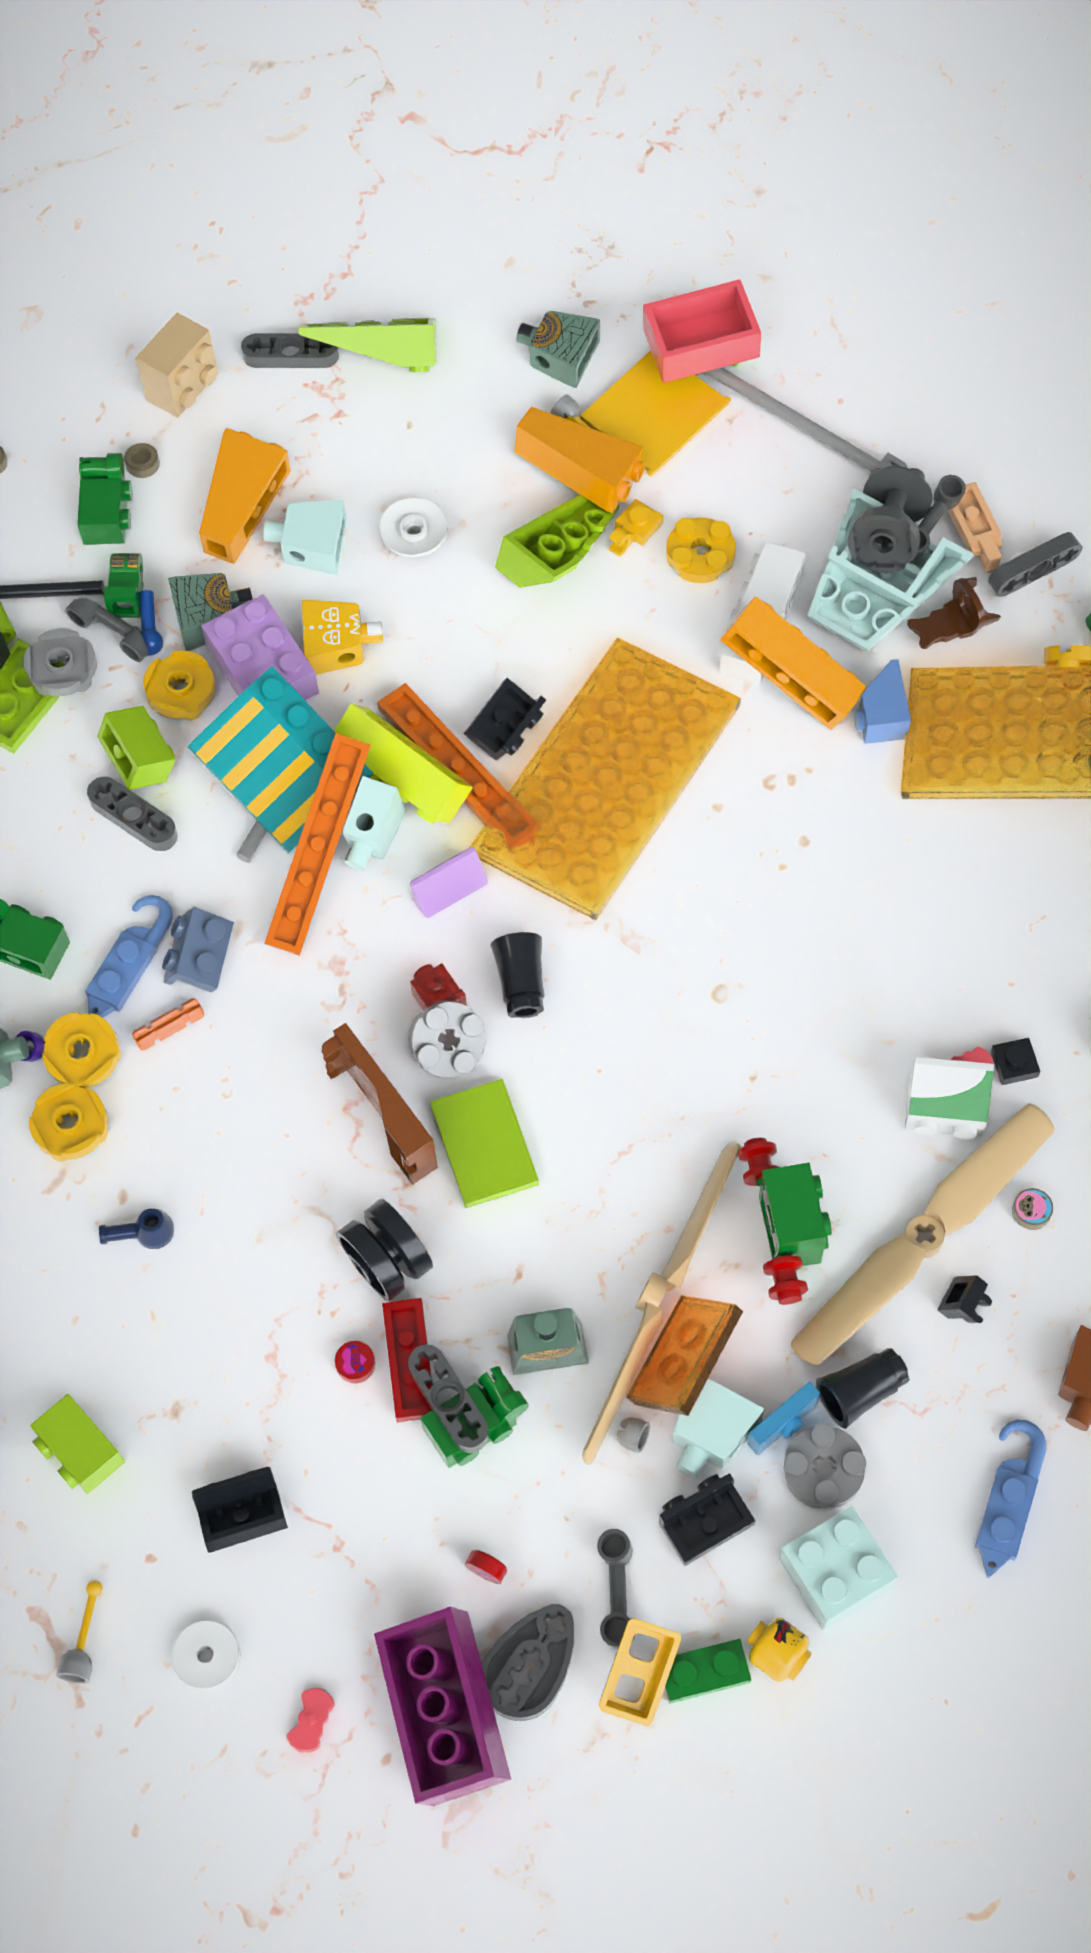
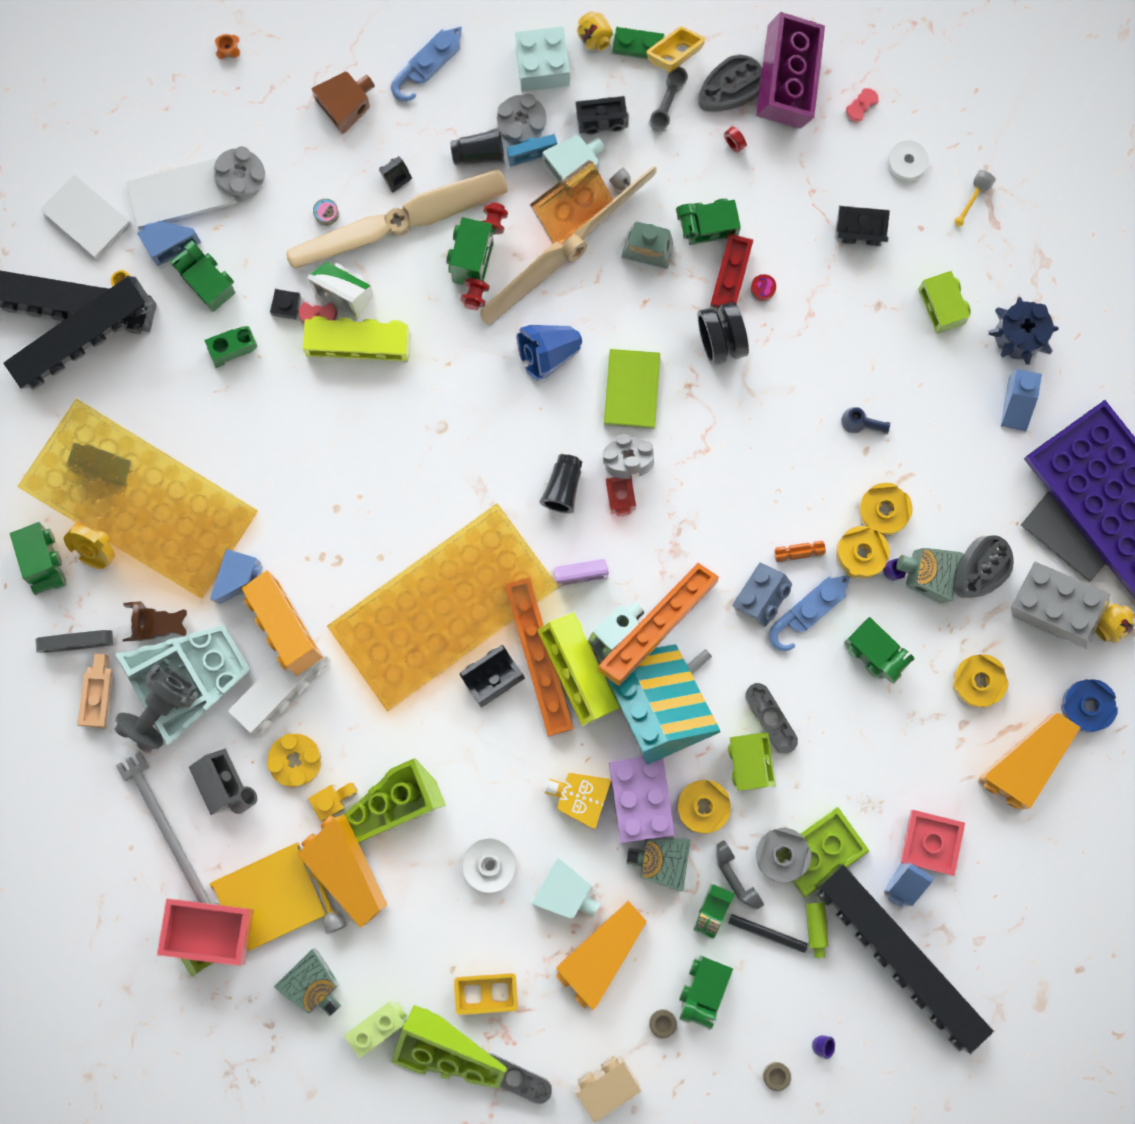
camera: 160 degrees left, 15 degrees up
blue bar [139,590,163,656] -> none
dark orange piece [321,1023,438,1185] -> none
dark grey beam [408,1345,489,1453] -> none
dark grey bar [916,474,966,558] -> none
none -> dark grey hinge [188,748,258,815]
none -> green leg [204,326,258,368]
none -> neon yellow brick [302,316,410,361]
none -> yellowish green brick [344,1000,407,1059]
none -> yellow piece [454,973,518,1015]
none -> blue cone [516,325,582,381]

